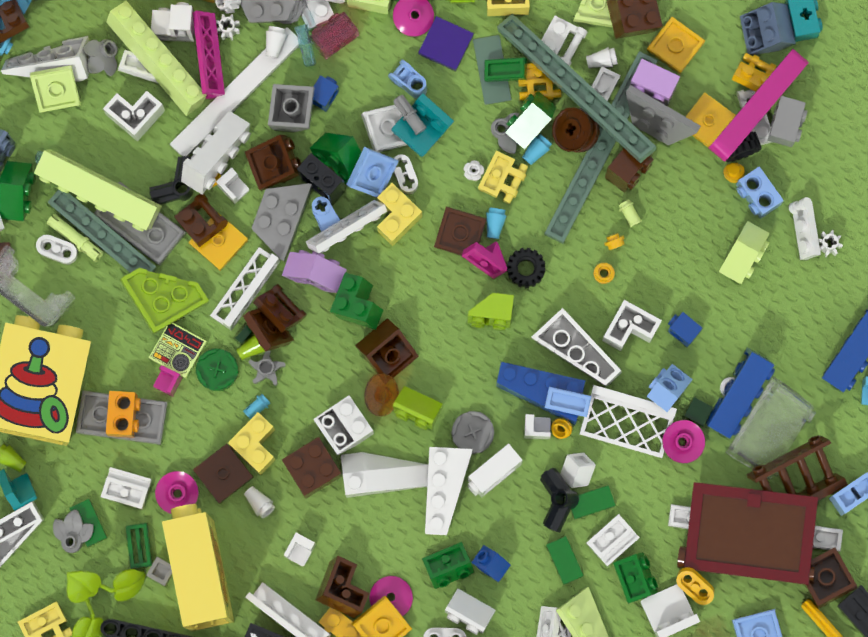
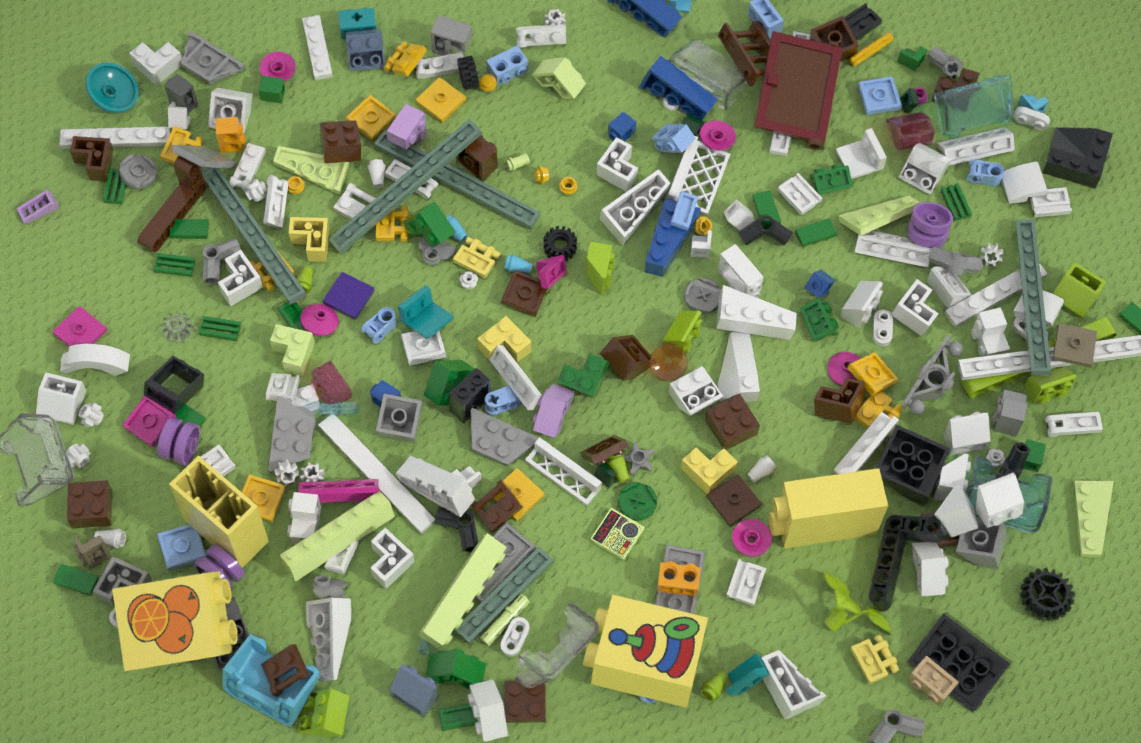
camera: 90 degrees left, 15 degrees down
yellowish green tile [30,65,81,113] -> none
light grey plate [53,510,94,553] -> none
green tile [69,499,107,547] -> none
lime plate [120,268,209,334] -> none
green tile [126,523,153,569] -> none
light grey plate [146,557,172,587] -> none
dark pink panel [153,365,182,397] -> none
medium azure pin [243,394,270,419] -> none
reddish brown plate [245,134,301,191] -> none
reddish brown plate [253,284,307,333] -> none
white cone [266,26,286,58] -> none
white panel [284,533,316,567] -> none
light blue plate [346,147,399,197] -> none
light grey axle [393,95,427,135] -> none
white beam [394,154,418,194] -> none
sand green sticker [473,35,511,105] -> none
green tile [484,57,527,82] -> none
reddish brown wheel [552,107,600,153] -> none
light grey wing [626,85,701,145] -> none
yellow plate [676,567,714,605] -> none
dark pink beam [709,49,809,162] -> none

